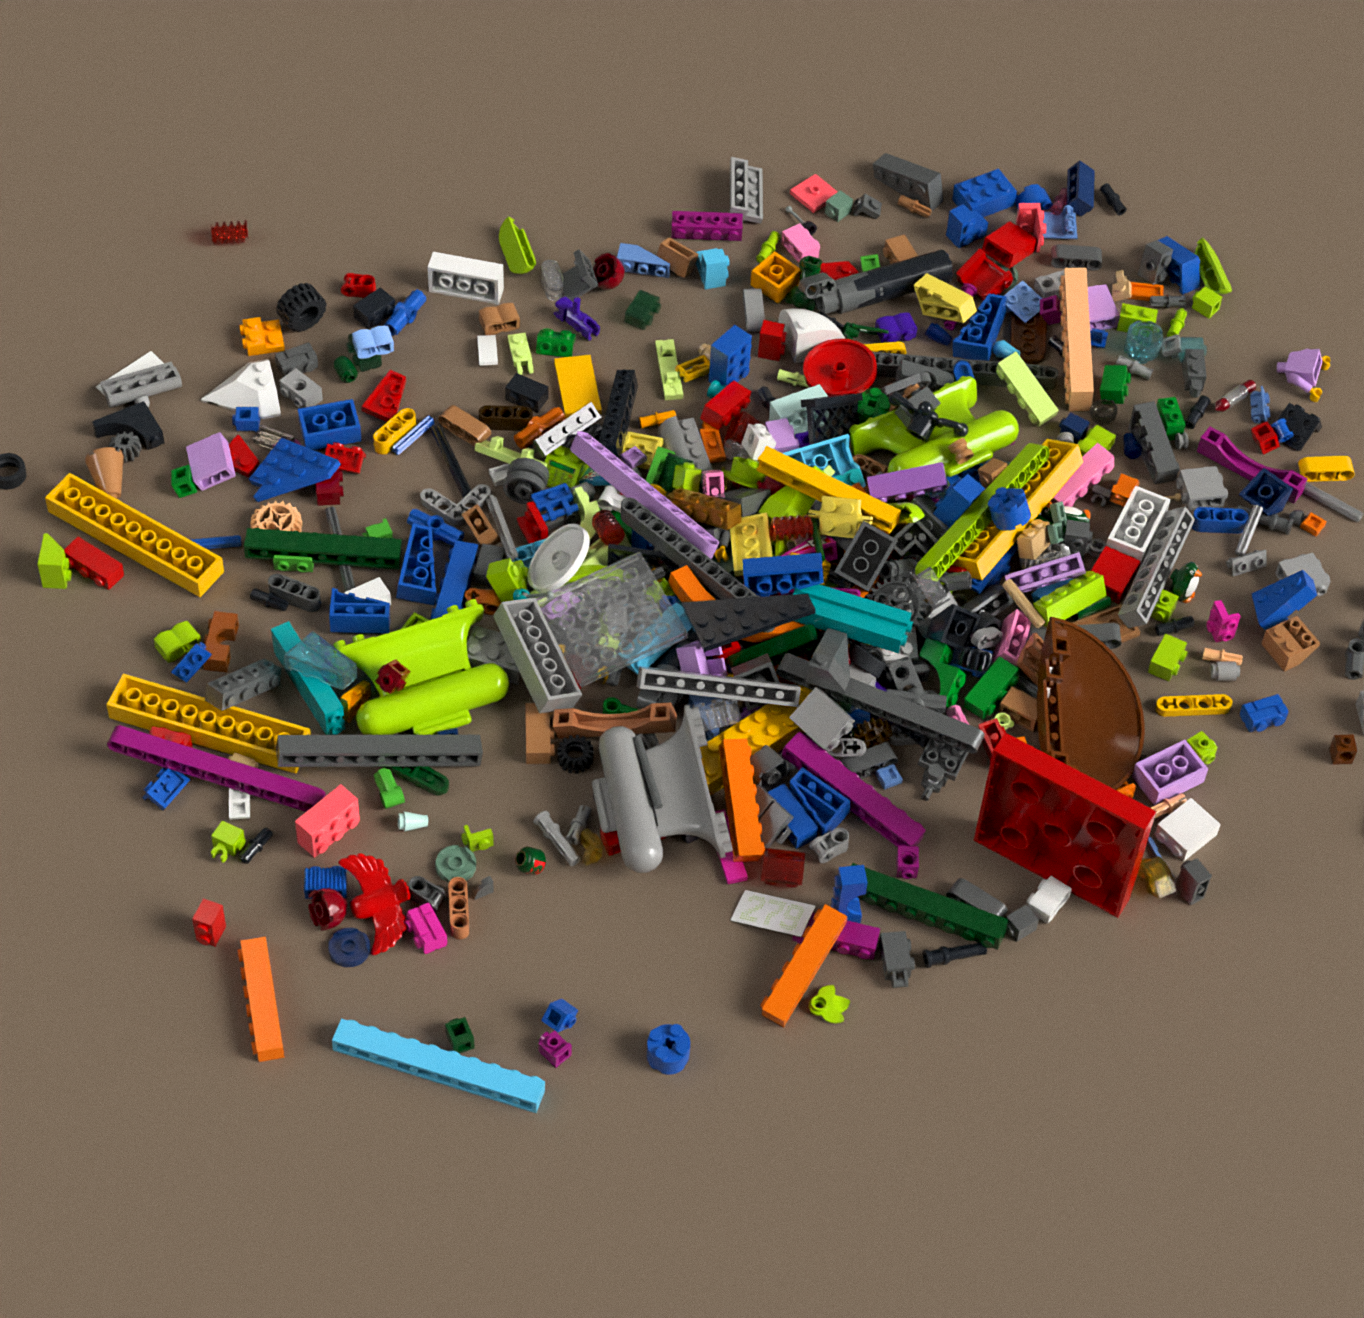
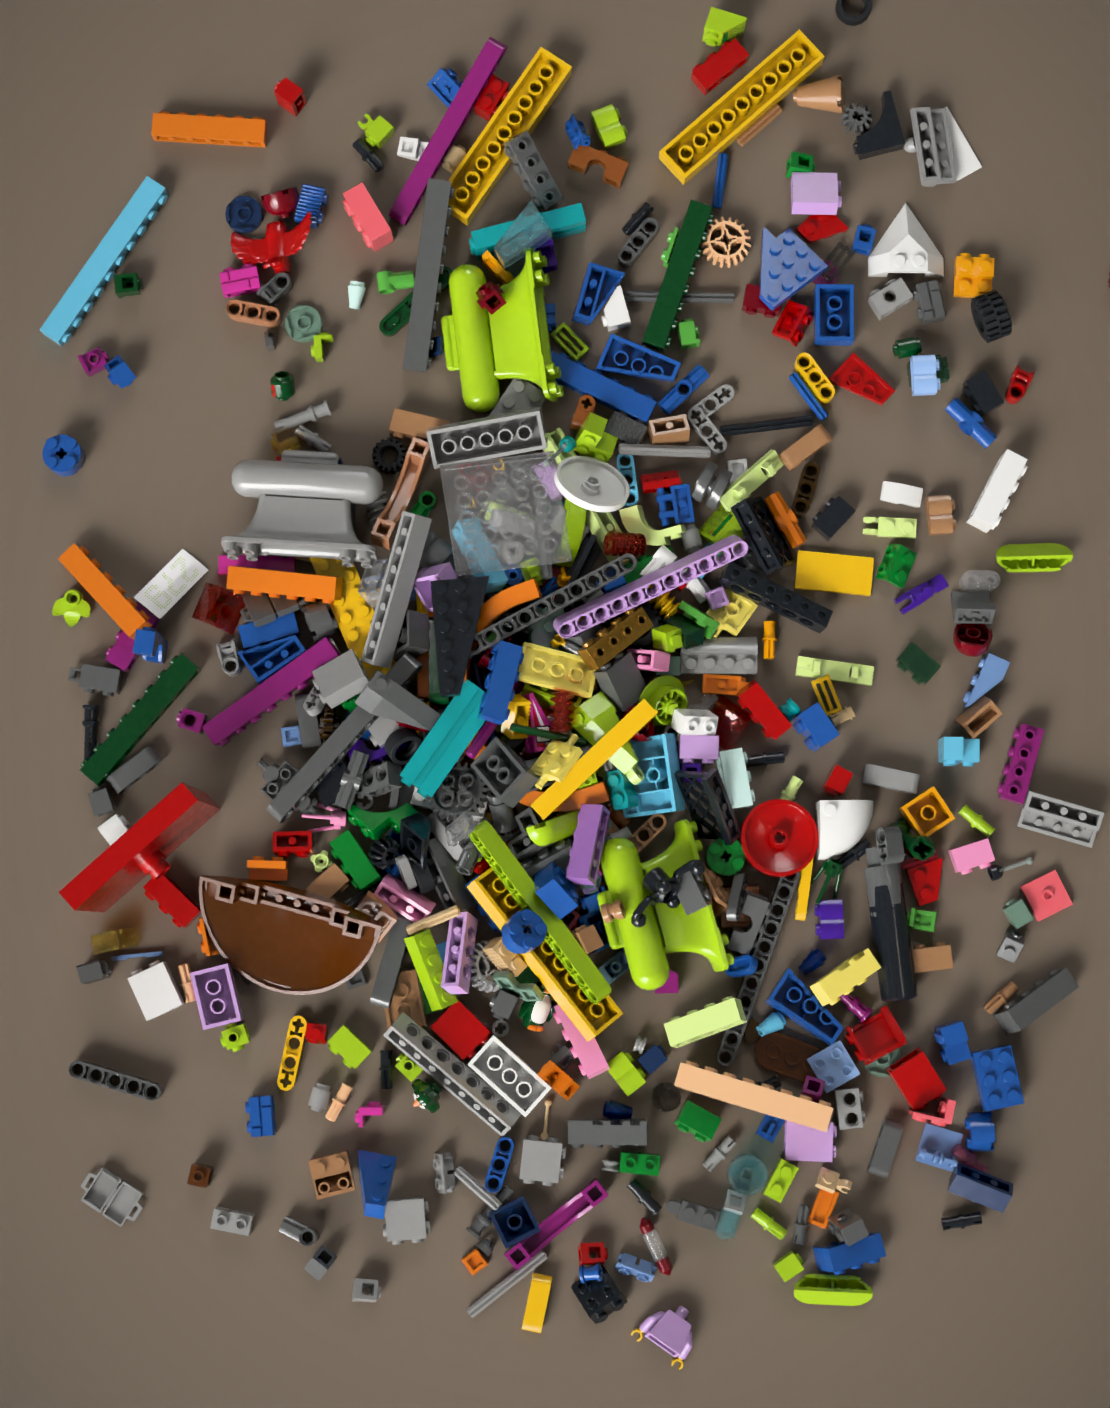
camera: 110 degrees right, 30 degrees up
dark grey bar [633,736,663,809] -> none
none -> dark grey beam [68,1060,164,1101]
none -> red brick [305,1022,328,1044]

